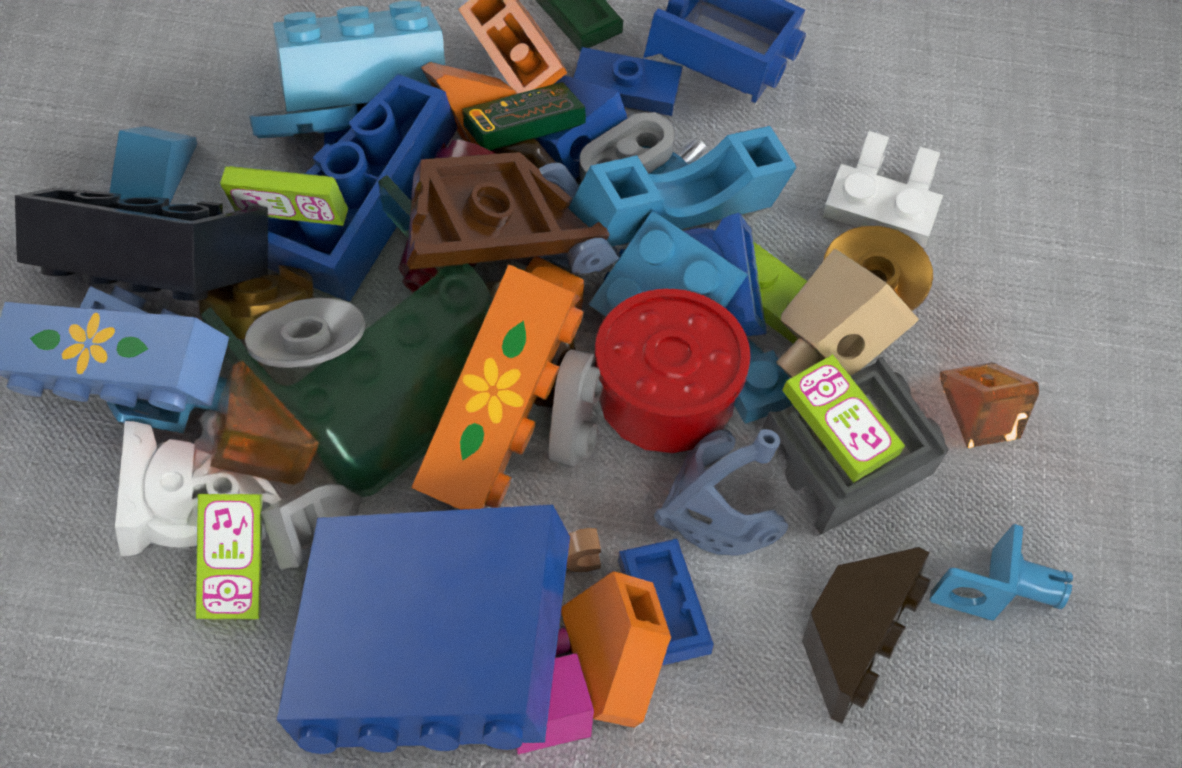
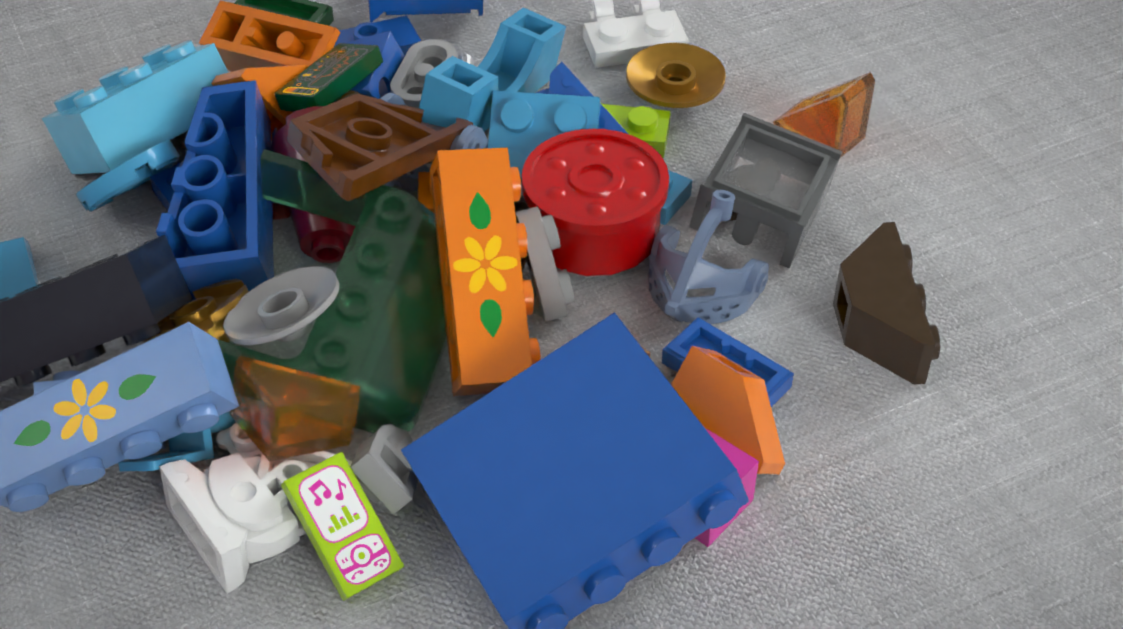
camera: 30 degrees left, 10 degrees down
lime tile [220,166,348,226] -> none
tan torso [776,248,919,378] -> none
tile [782,354,905,483] -> none
dark azure bracket [930,524,1073,621] -> none

